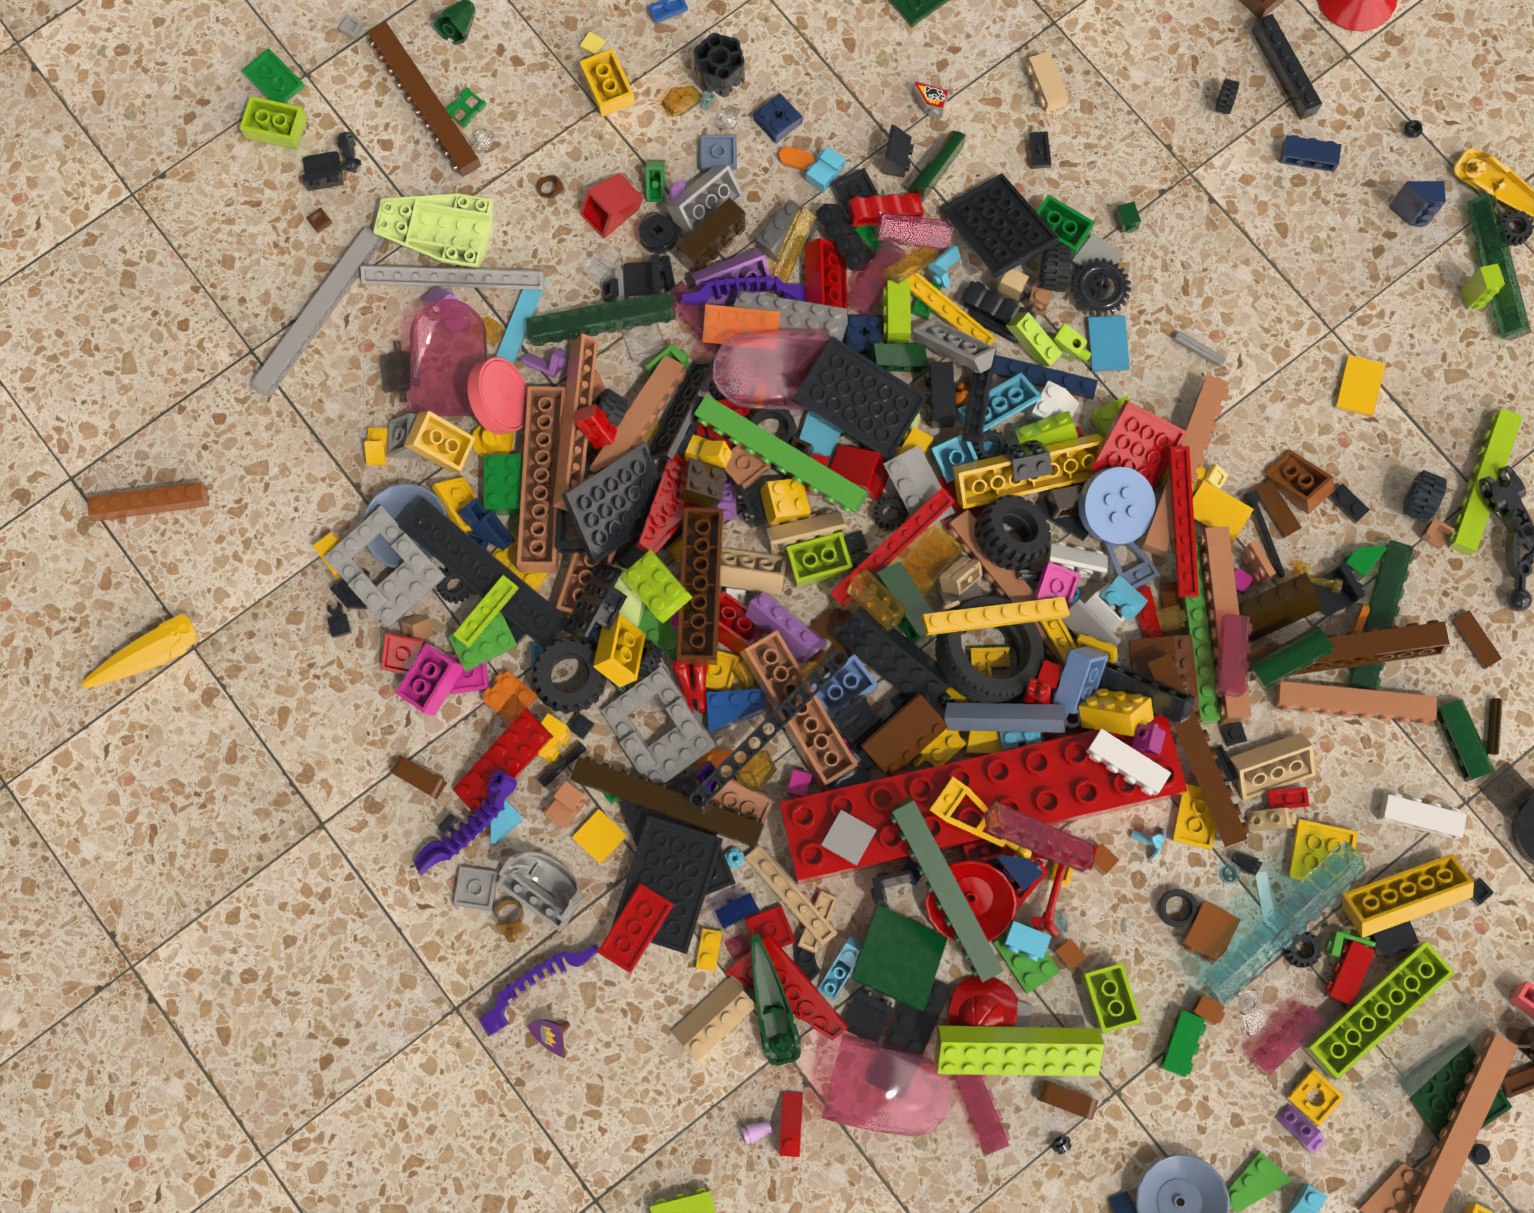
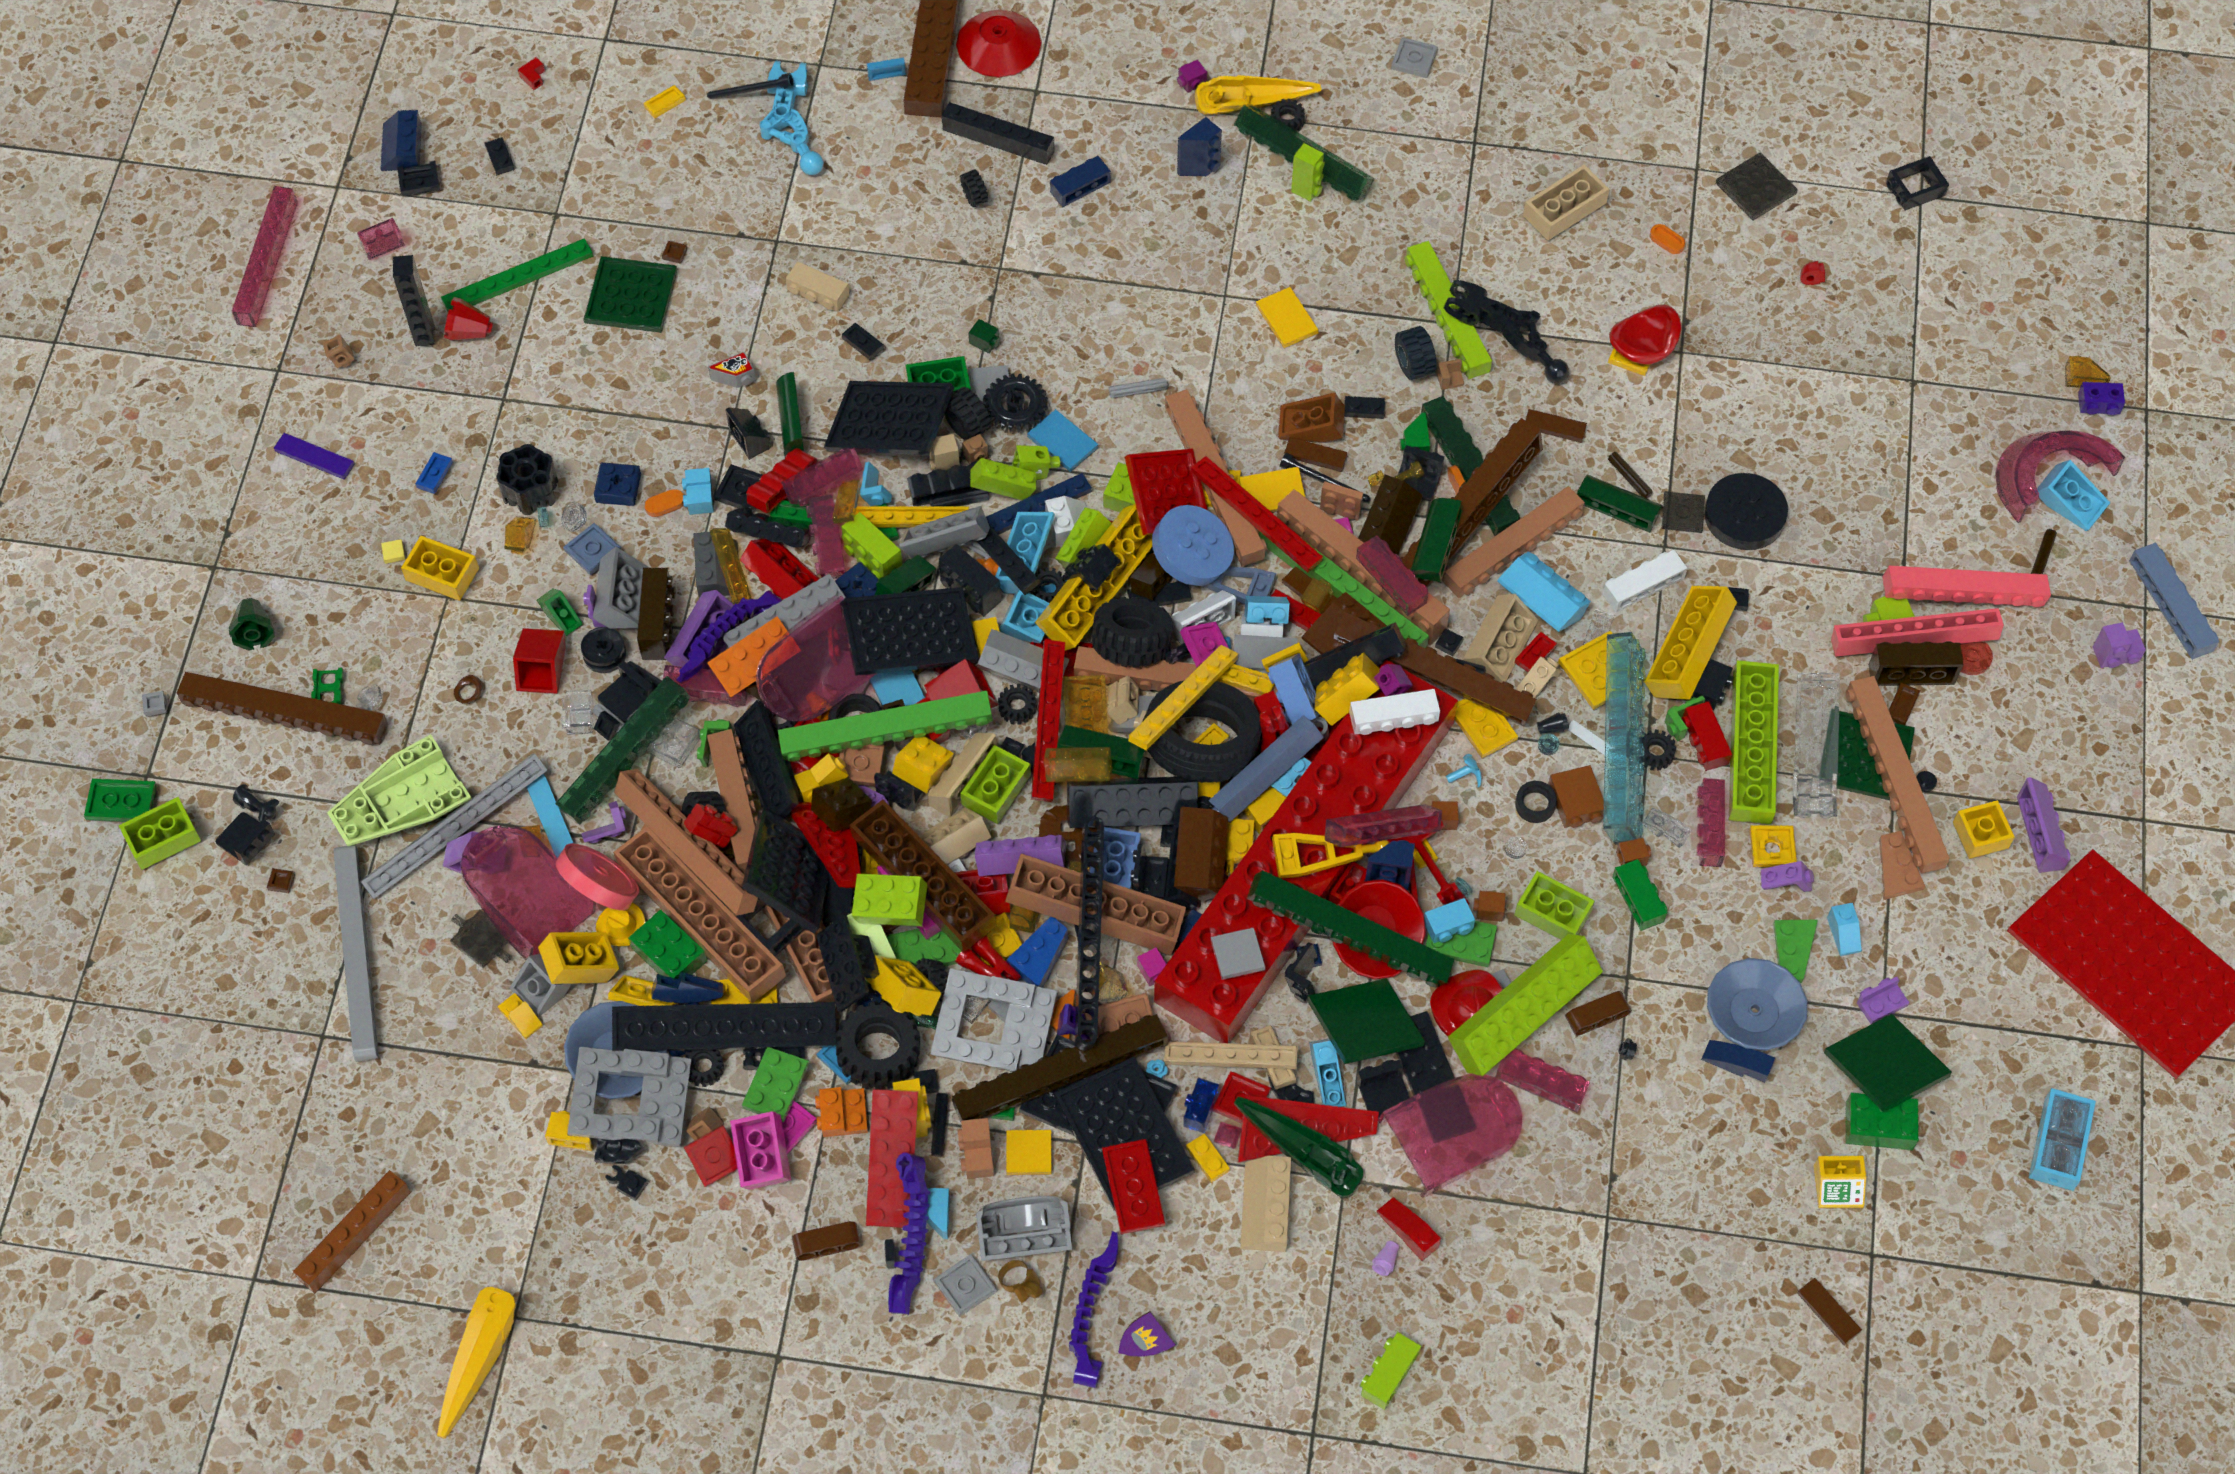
camera: 45 degrees left, 15 degrees down
lime plate [453,575,519,647] -> none
light yellow tile [1203,464,1228,489] -> none
black plate [1404,120,1423,138] -> none
none -> magenta brick [1177,59,1207,93]
none -> medium azure slope [1497,551,1591,632]

